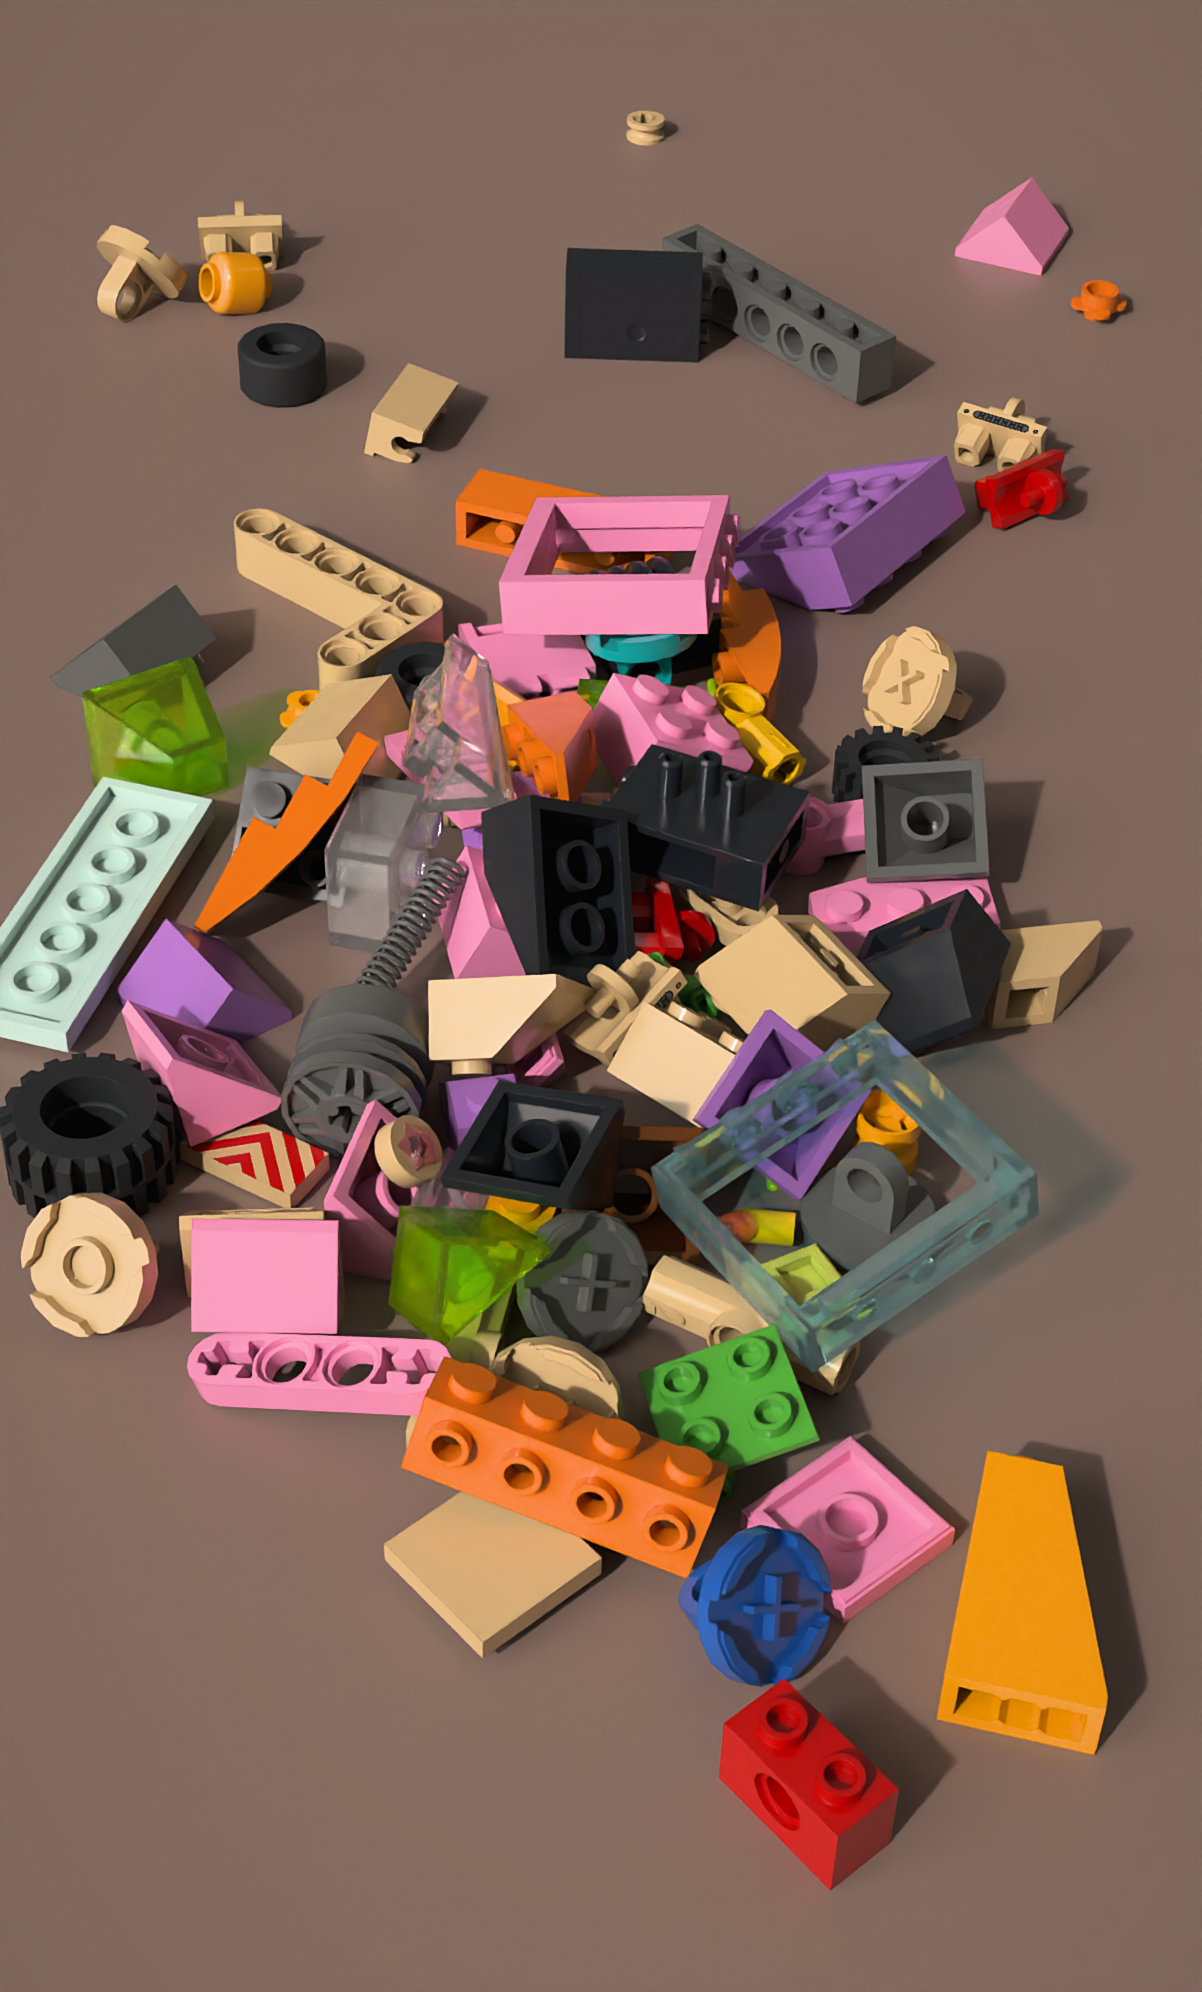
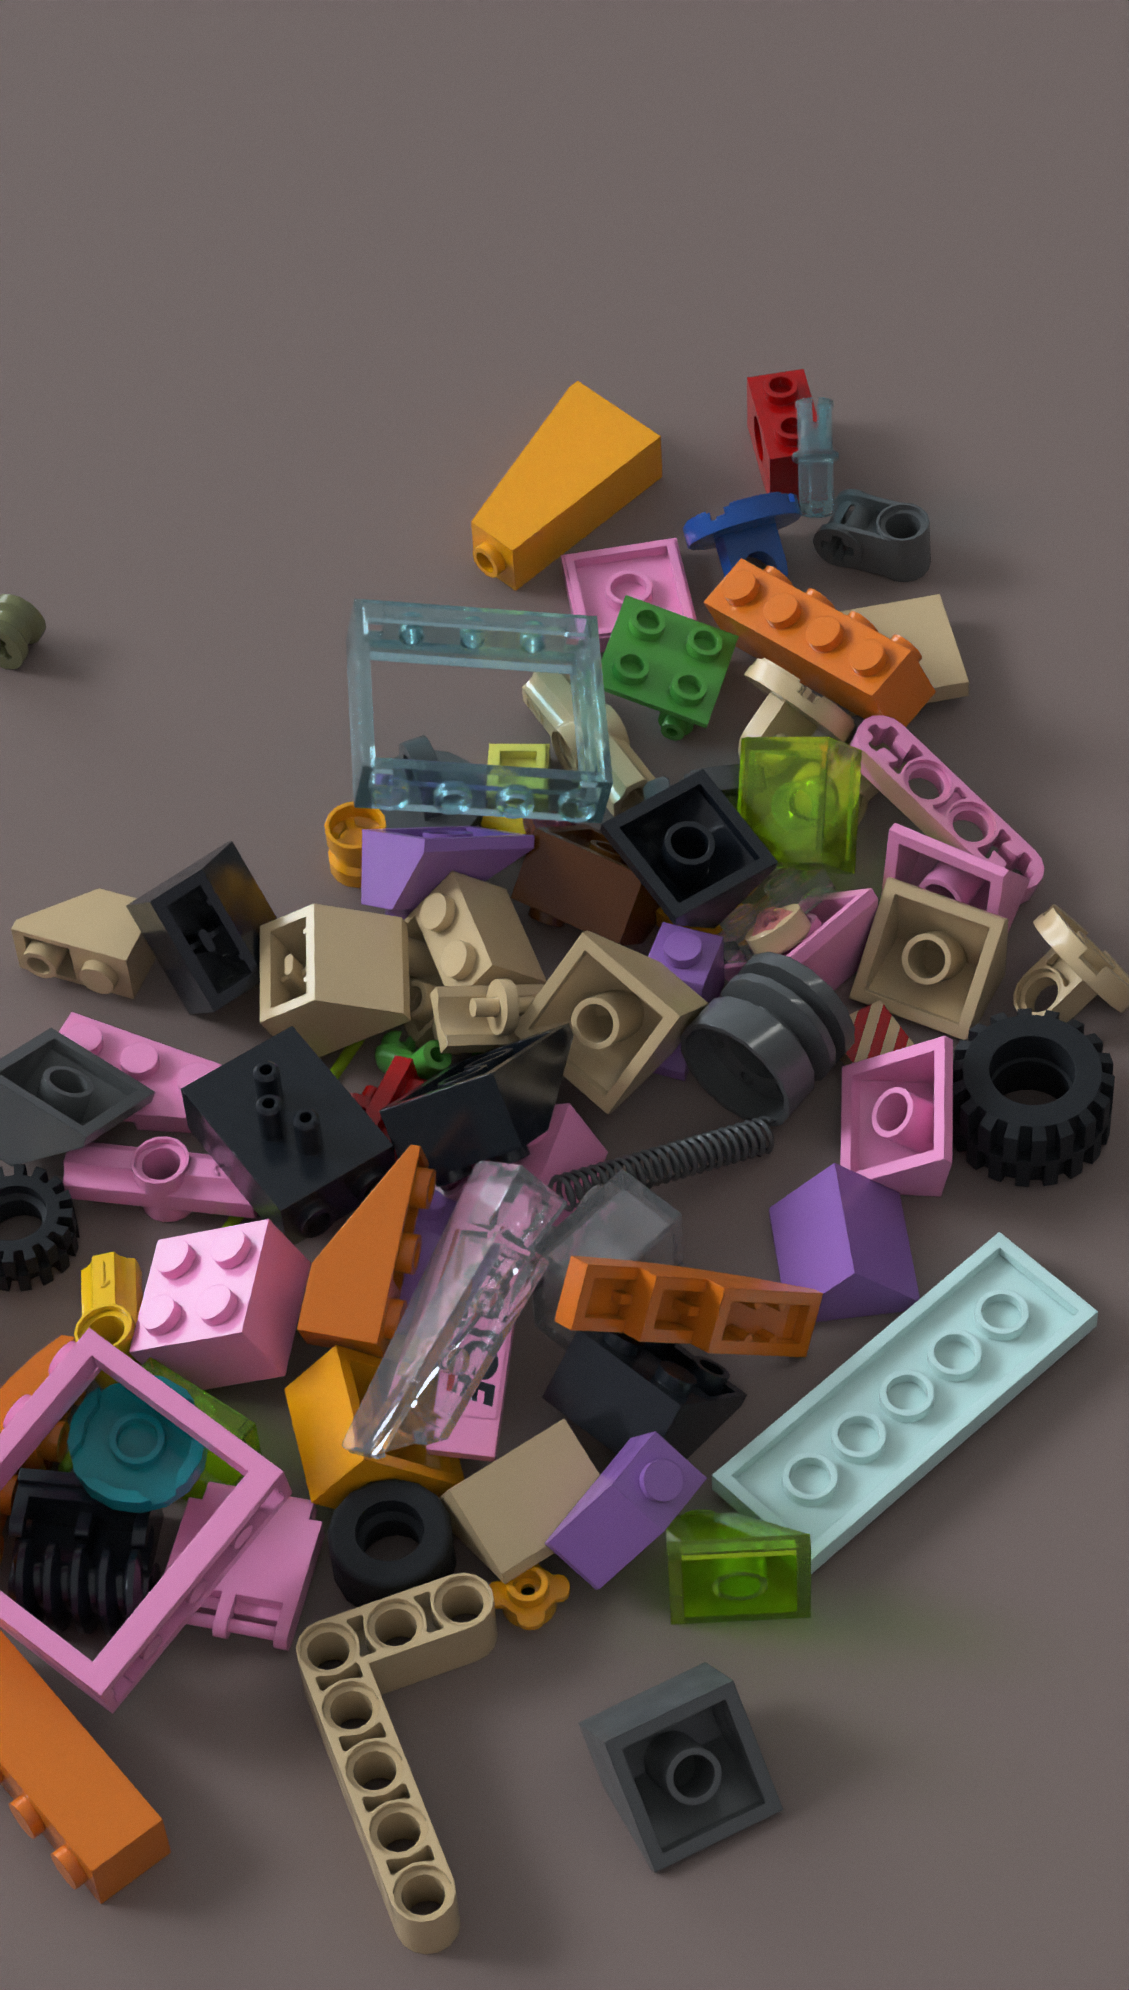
camera: 145 degrees left, 10 degrees up
none -> medium lavender slope [544,1431,707,1590]
none -> clear light blue axle [792,397,839,519]
none -> dark grey piece [813,489,931,582]

